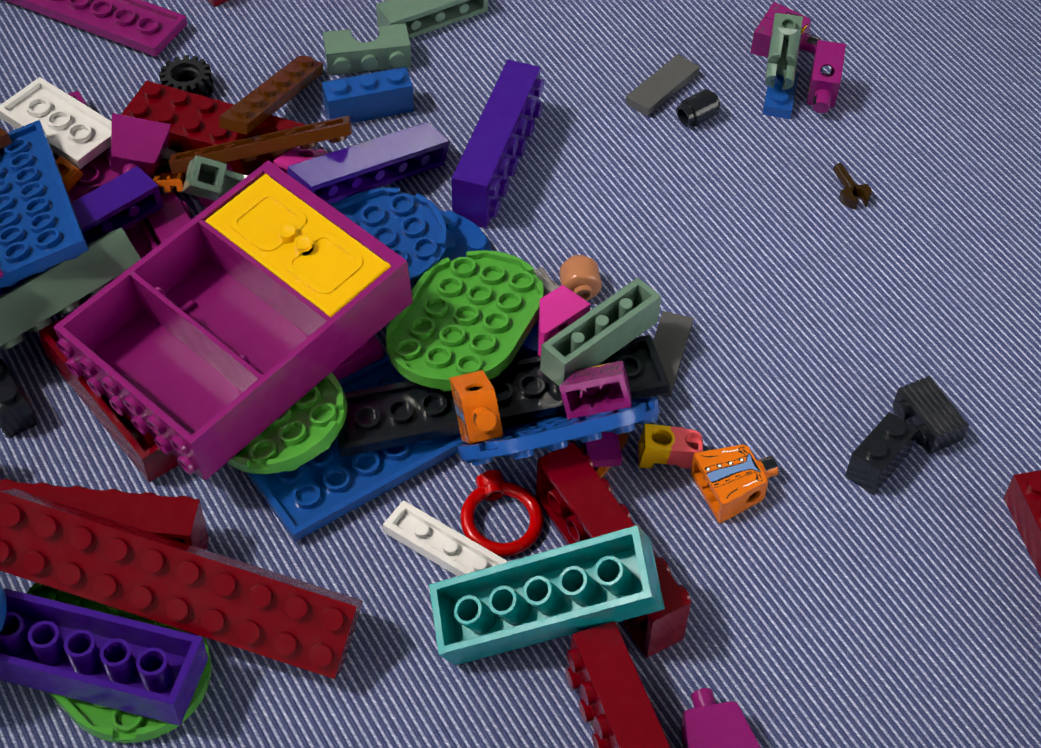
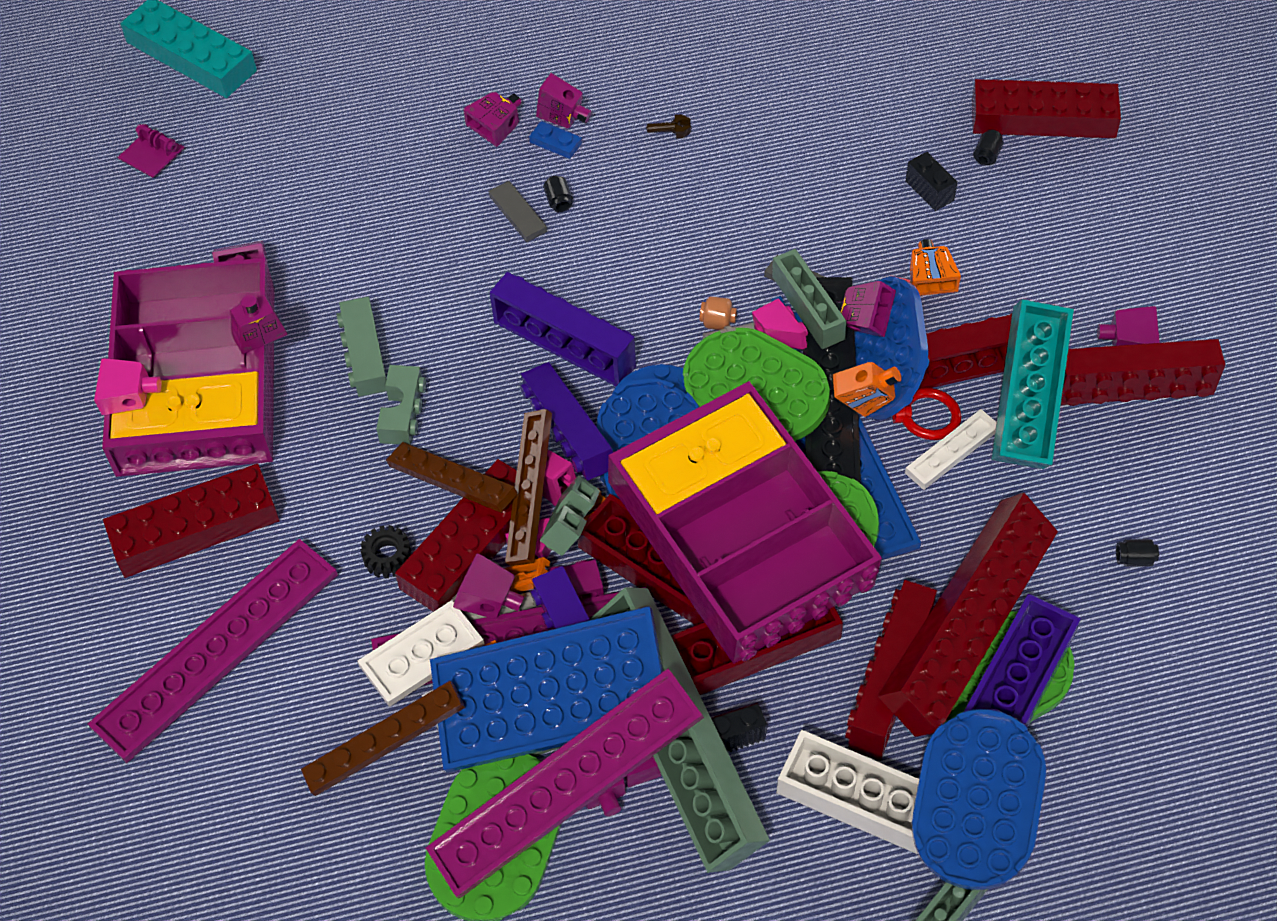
camera: 70 degrees left, 5 degrees up
blue brick [322,67,414,123] -> none
sand green plate [765,13,803,90] -> none
black brick [892,375,969,454] -> none
none -> black brick [973,130,1003,165]

